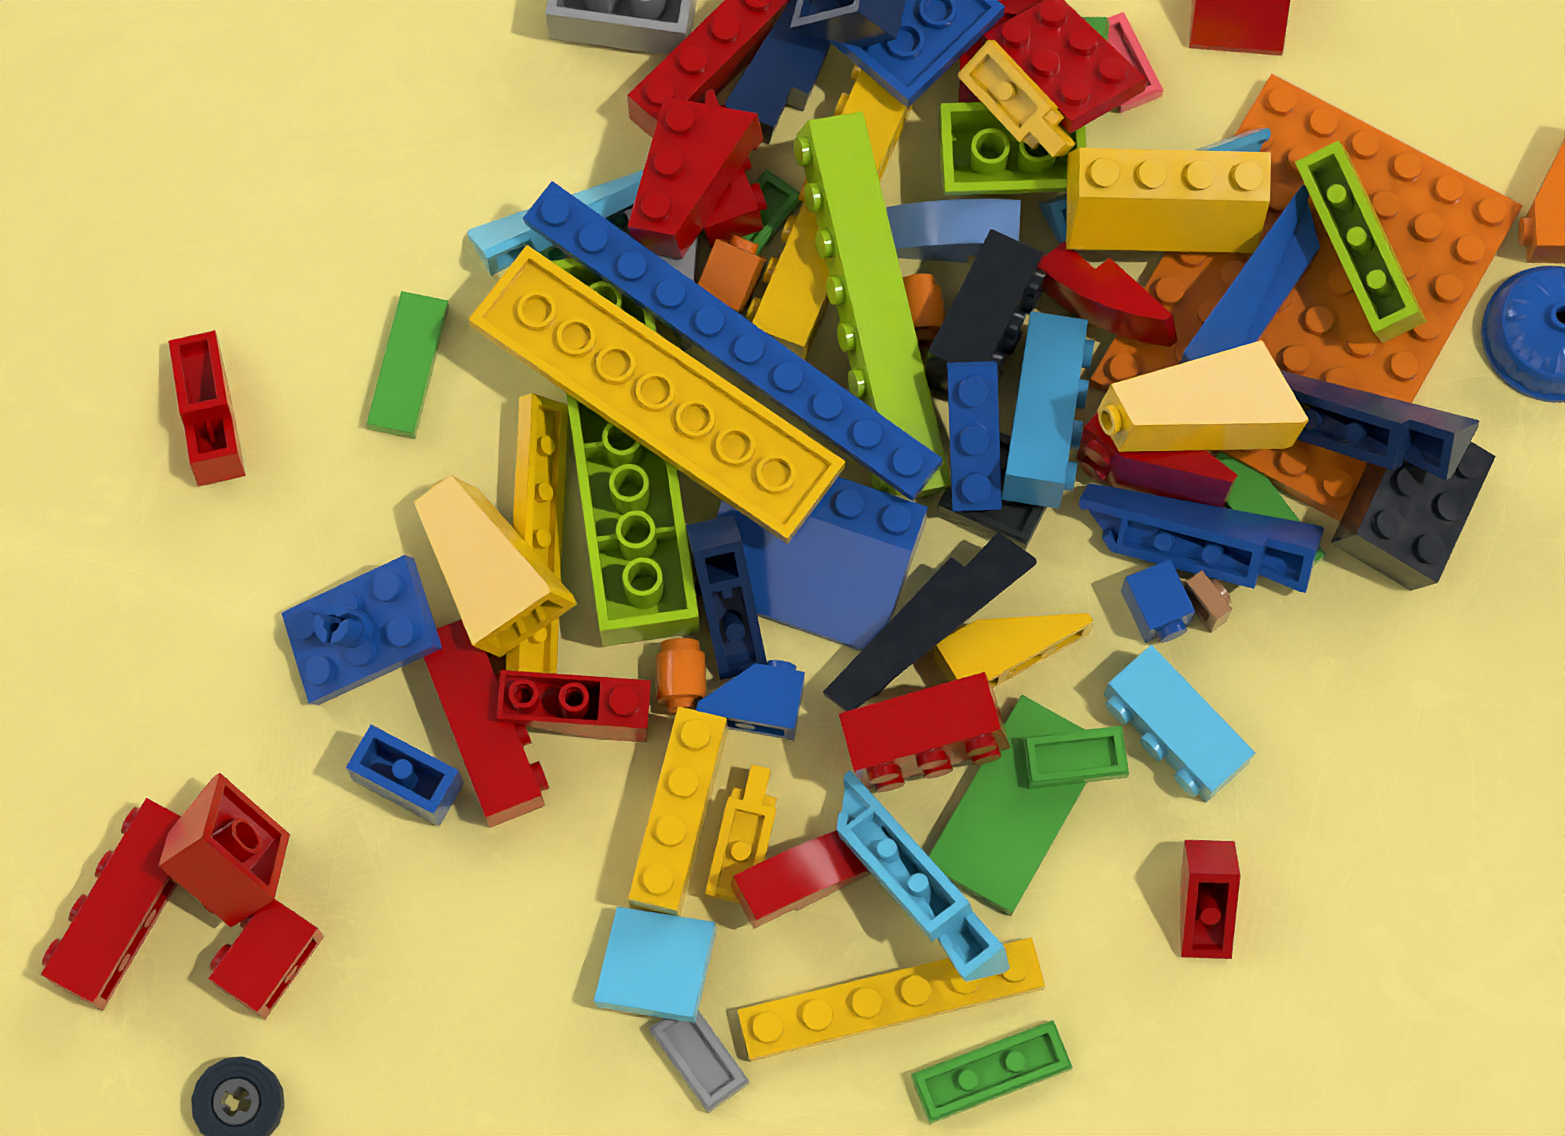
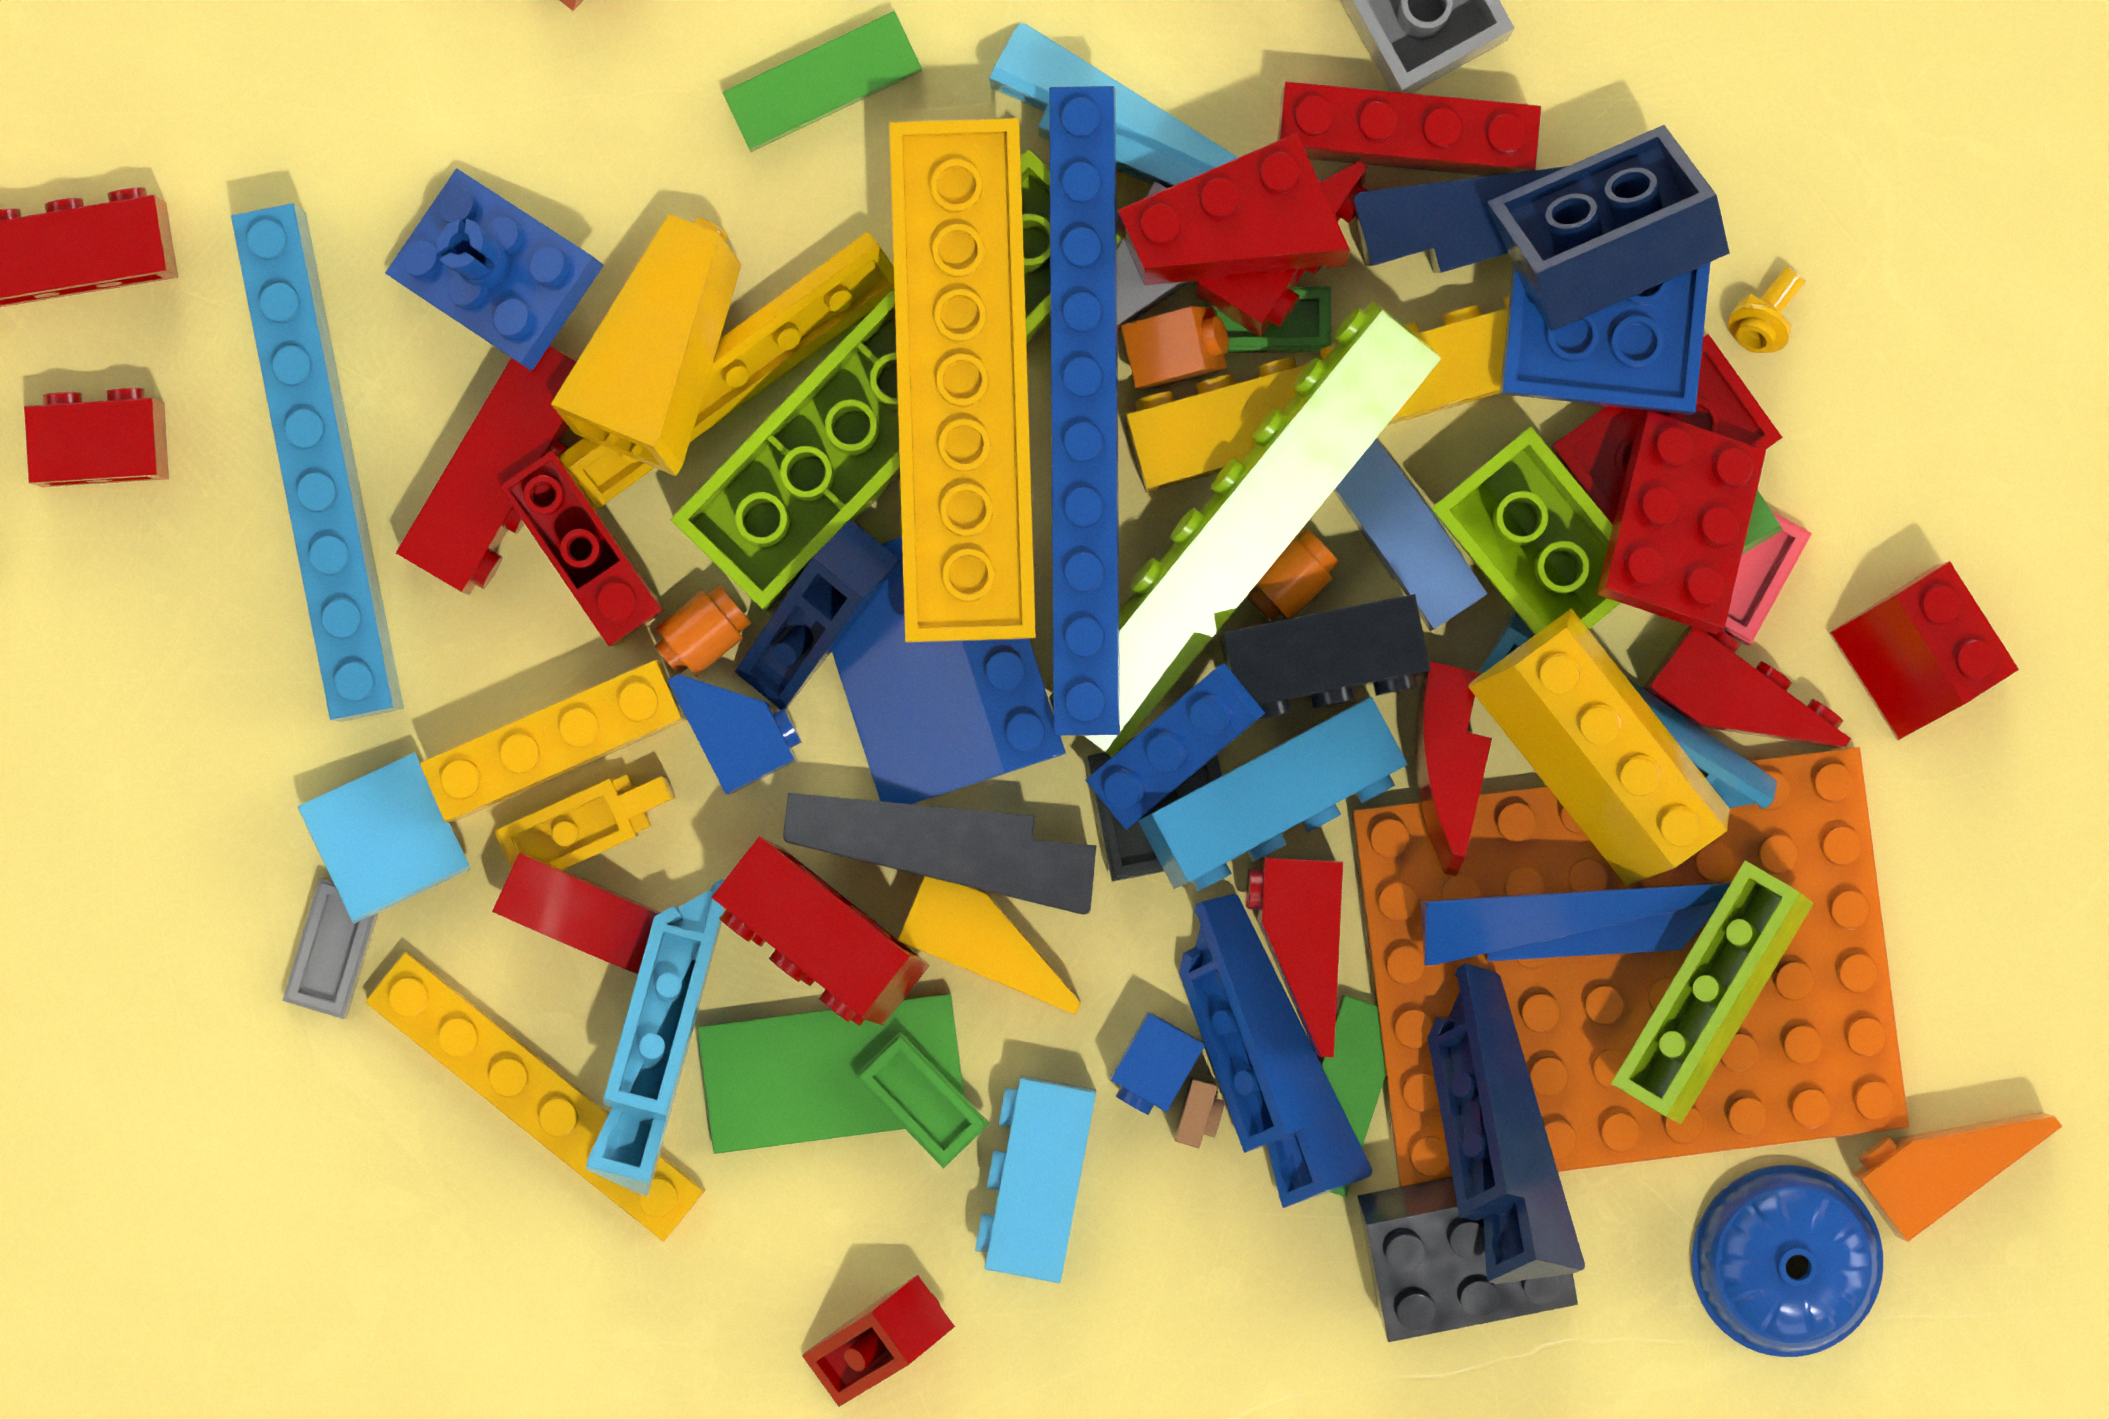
camera: 55 degrees right, 15 degrees up
red slope [159,773,290,928] -> none
blue brick [346,724,464,827] -> none
bright green tile [911,1020,1073,1125] -> none
yellow hinge [957,40,1076,158] -> none
yellow slope [1097,340,1309,452] -> none
none -> dark azure brick [231,203,404,722]
none -> red slope [1643,626,1851,748]

